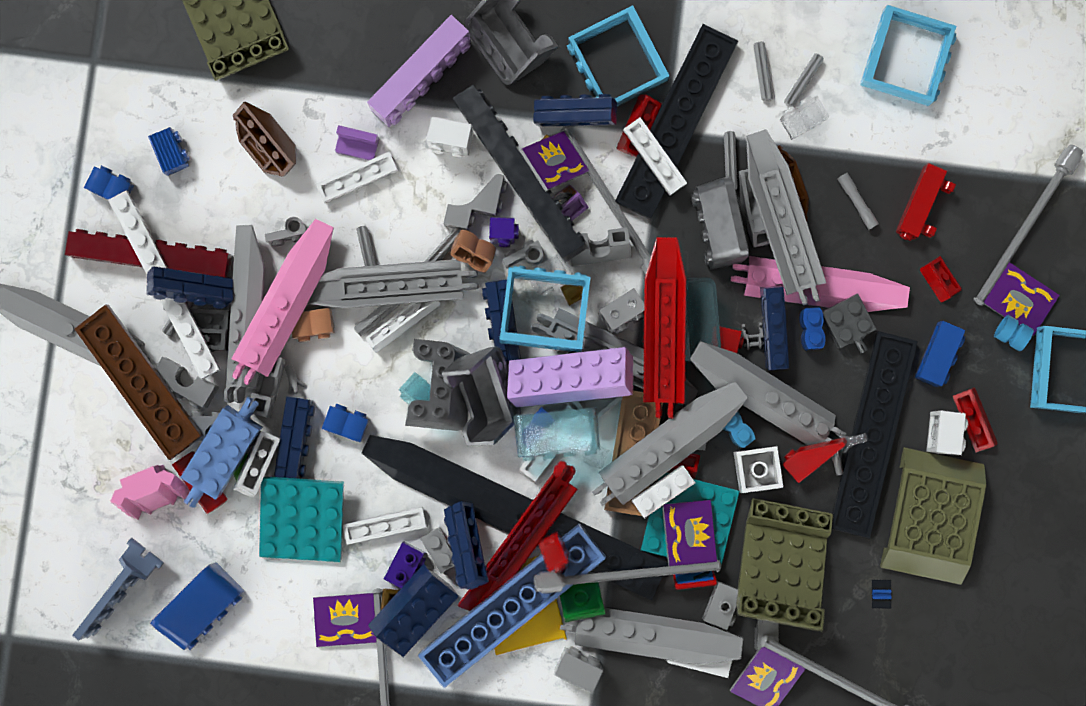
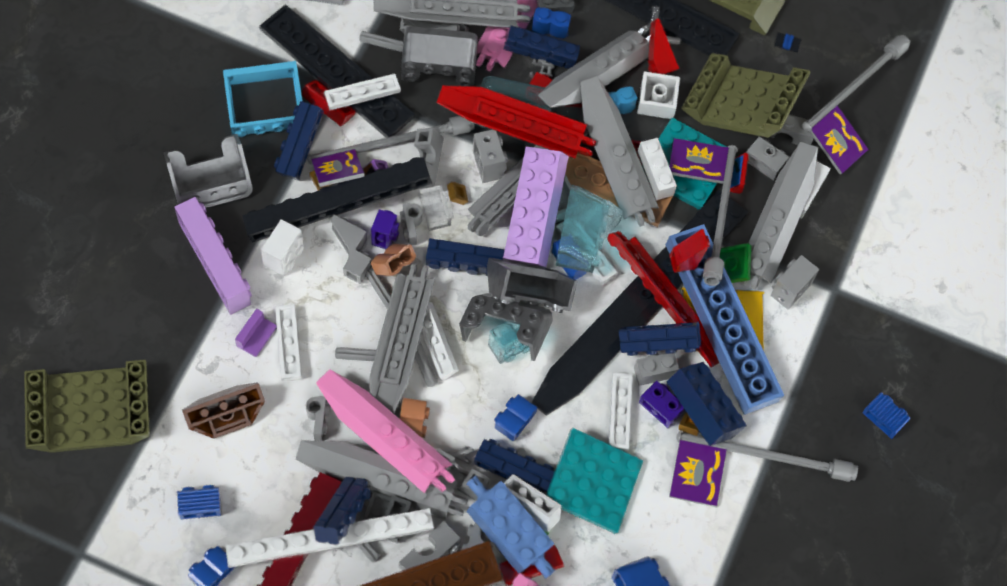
camera: 85 degrees left, 20 degrees down
medium azure window [500,266,591,353] -> none

